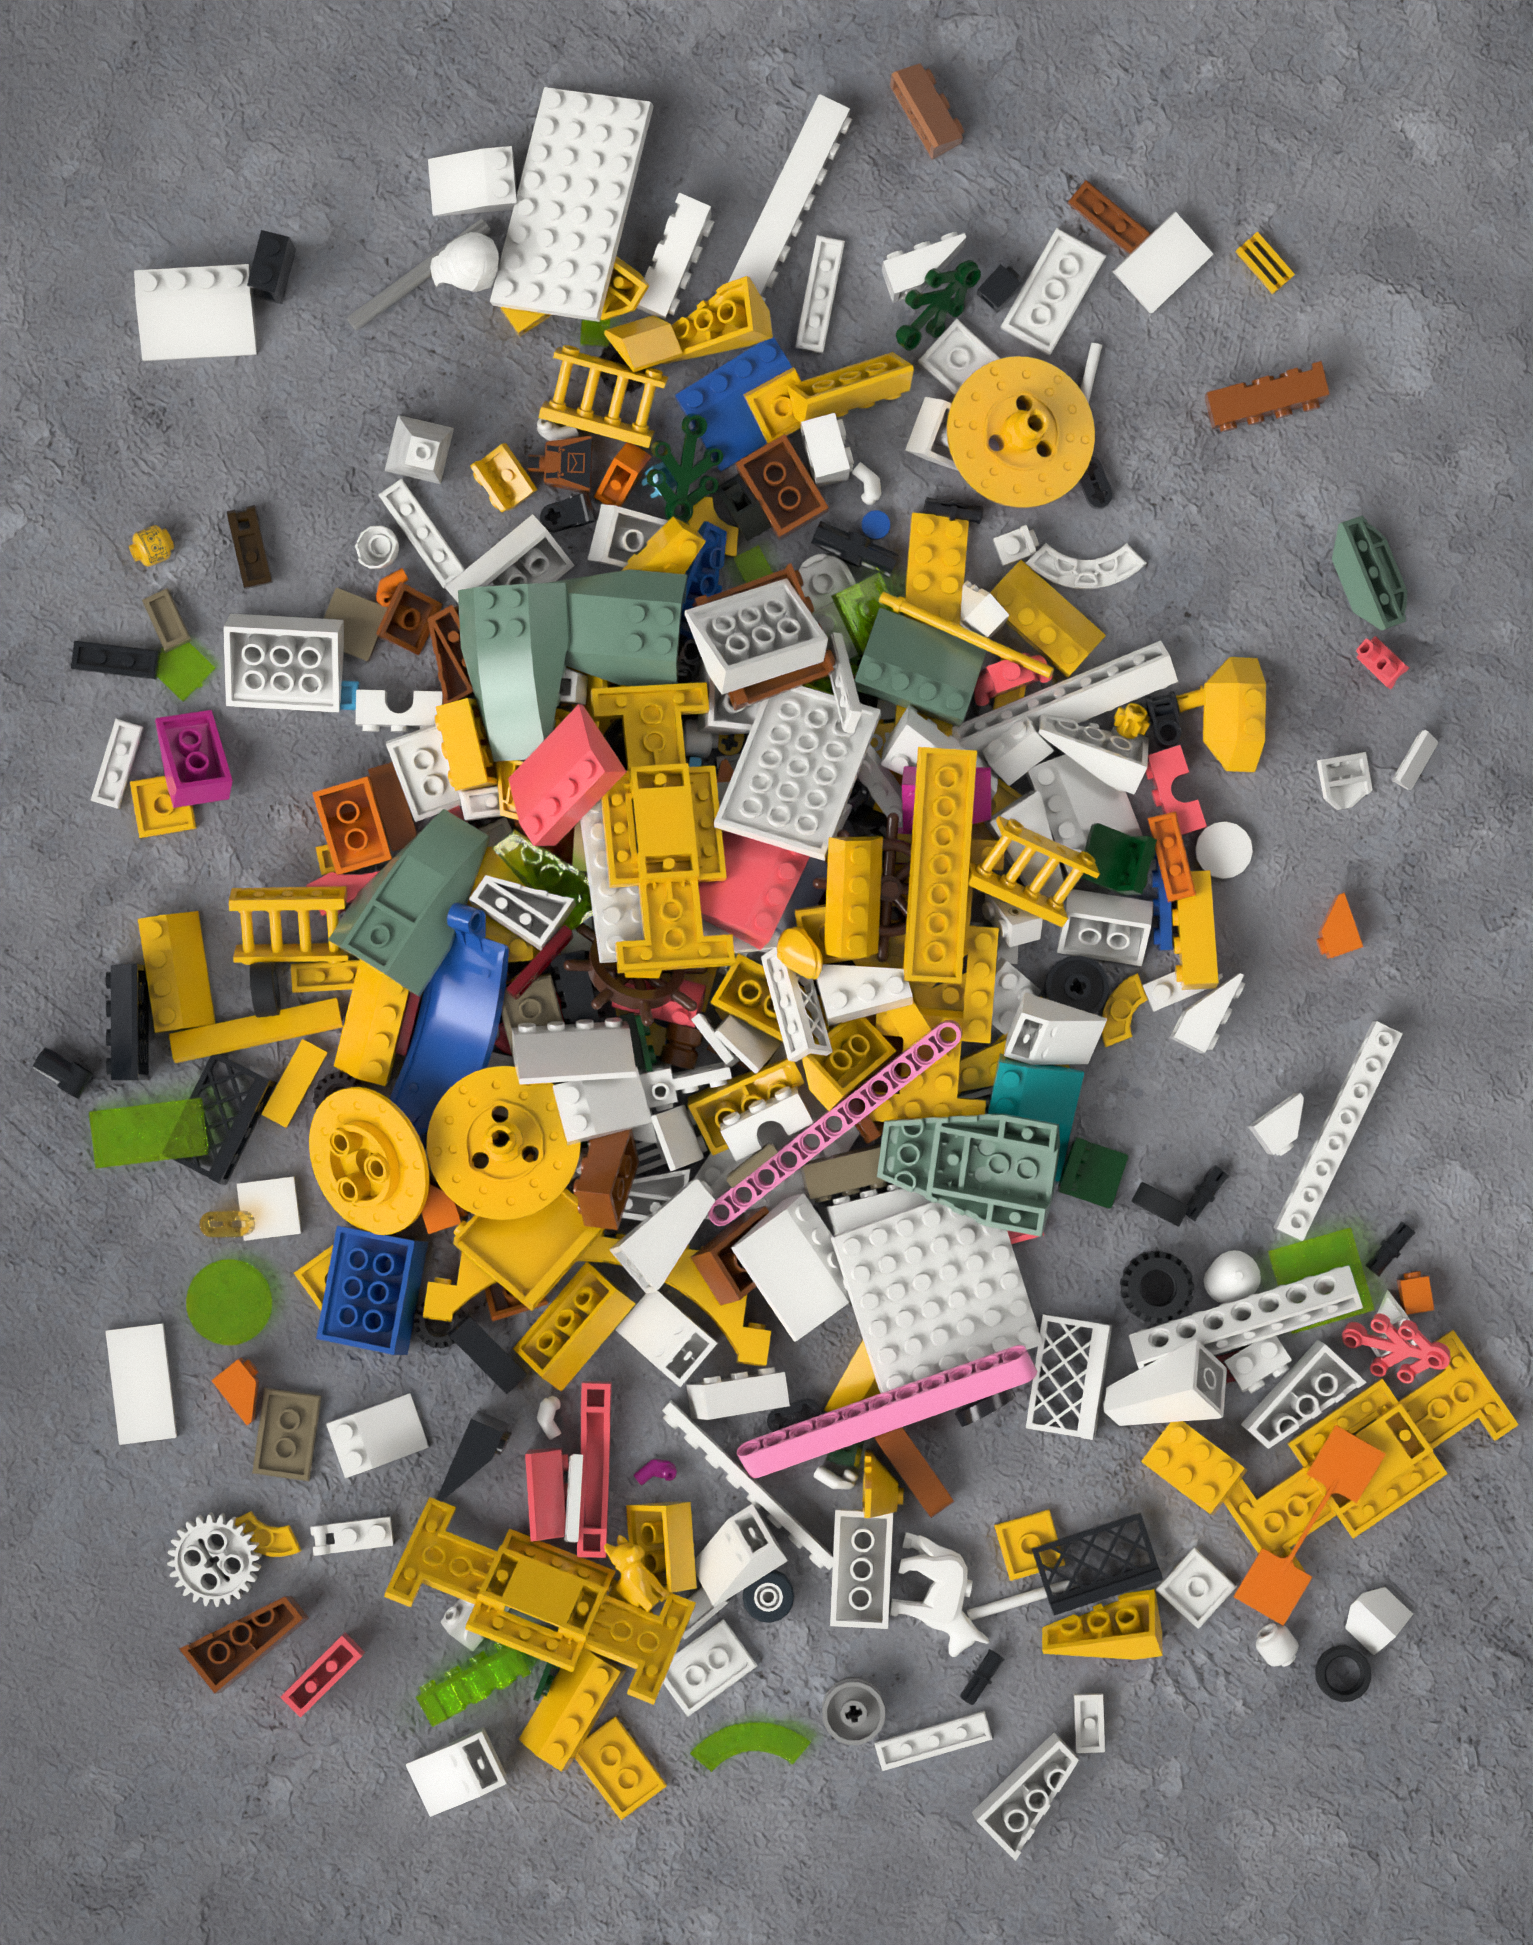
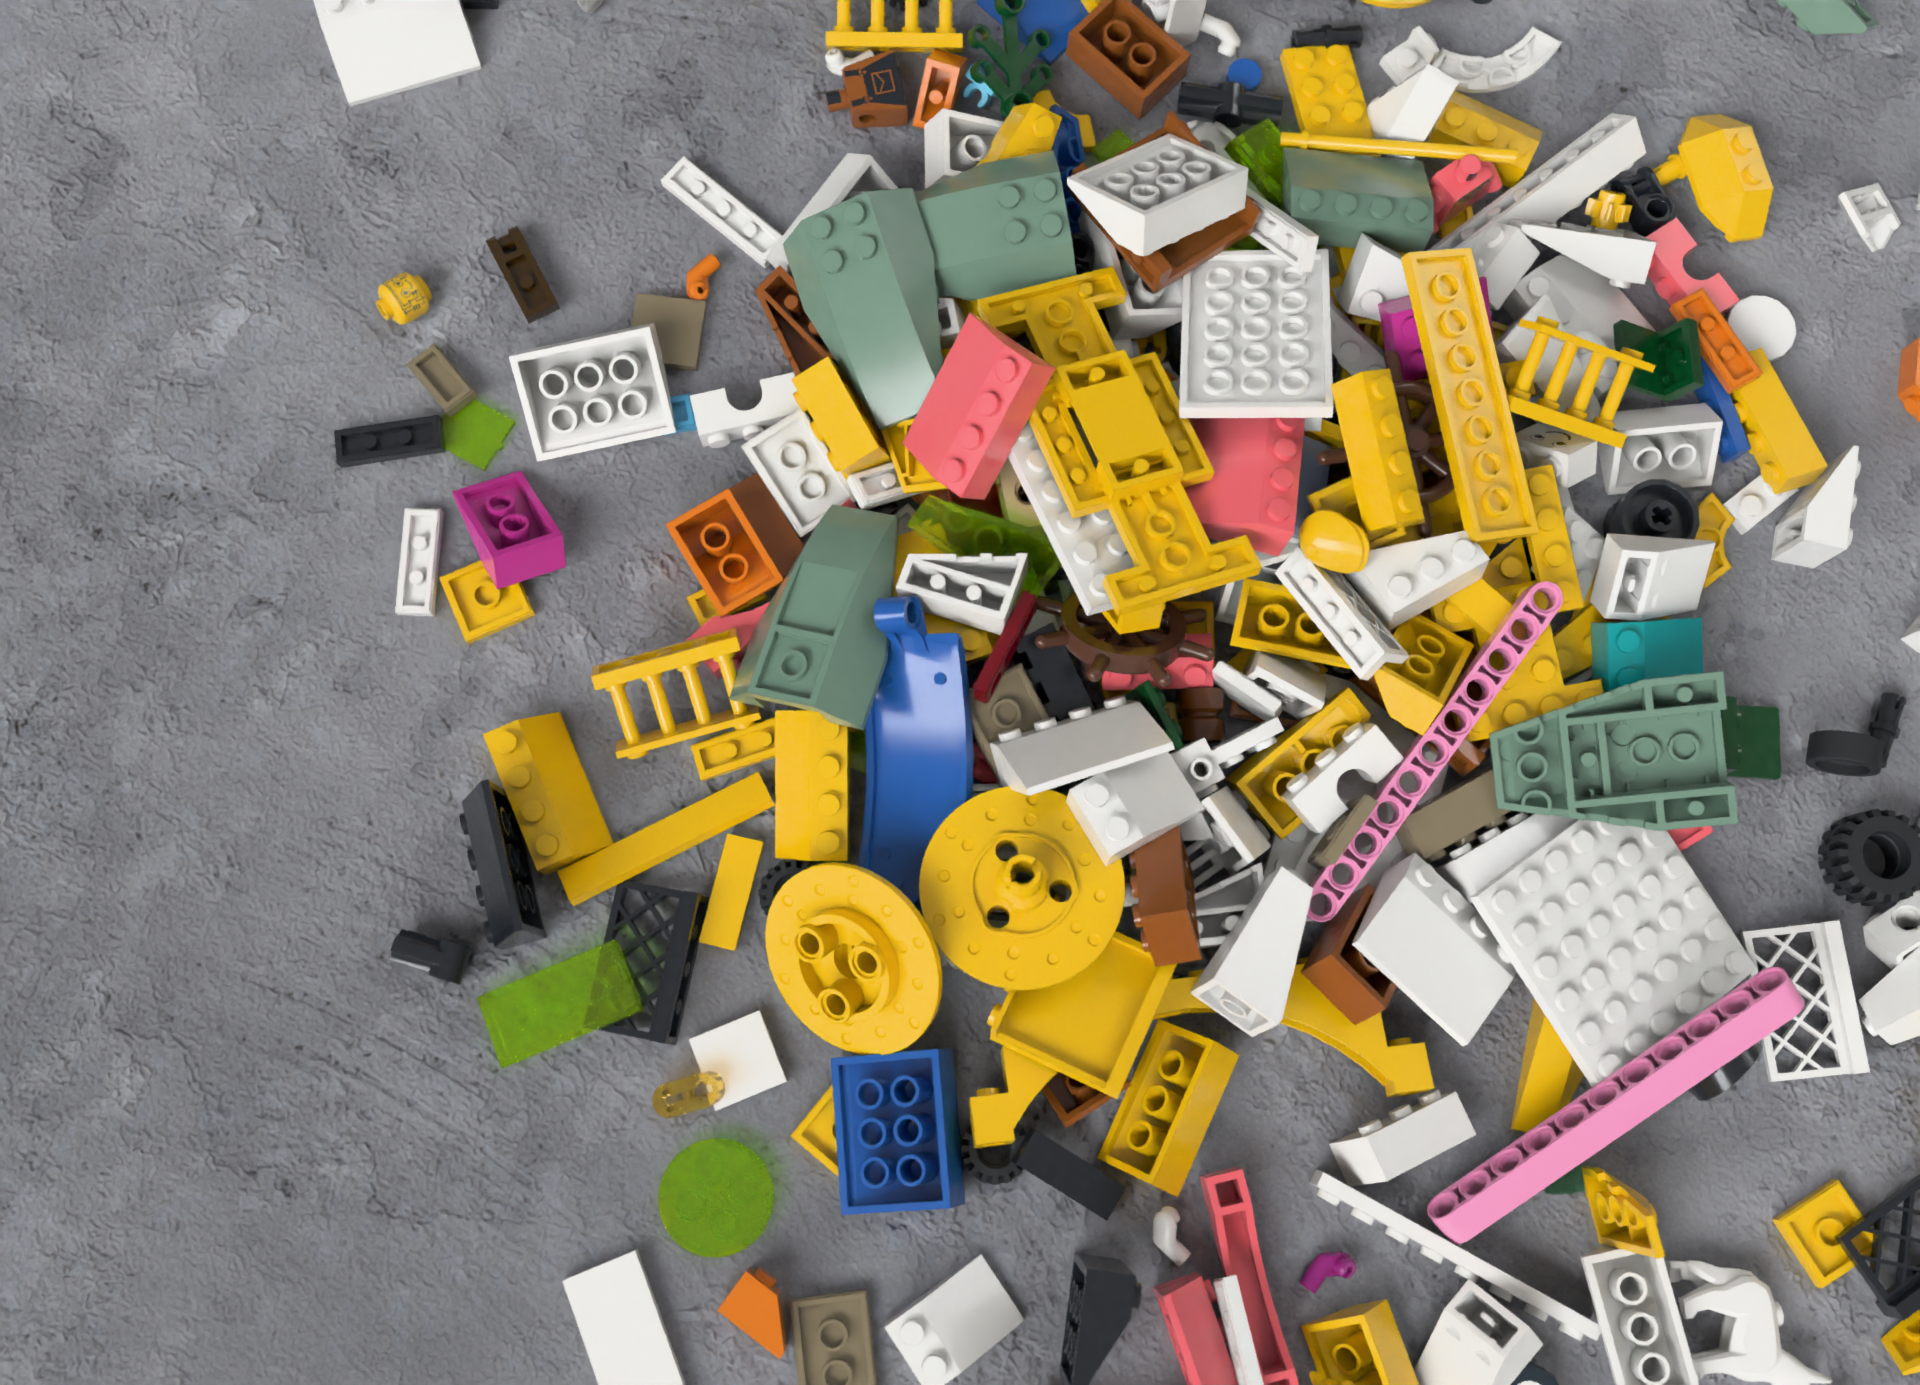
camera: 20 degrees left, 10 degrees down
black tyre [249,962,281,1018] -> none
white hair [355,525,399,569] -> none
dark orange slope [376,582,443,656] -> none
white slope [385,415,454,484] -> none
dark red tile [395,991,424,1056] -> none
orange slope [421,1181,468,1234] -> none
yellow bracket [470,443,538,512] -> none
black piece [540,493,596,533] -> none
white slope [615,1290,718,1387] -> none
pearl dark grey slope [716,474,772,541] -> none
black beam [767,1398,820,1432] -> none
white arm [814,1465,858,1490] -> none
dark orange beam [874,1427,955,1518] -> none
white bar [967,1577,1080,1621] -> none
coral hips [1356,636,1410,689] -> none

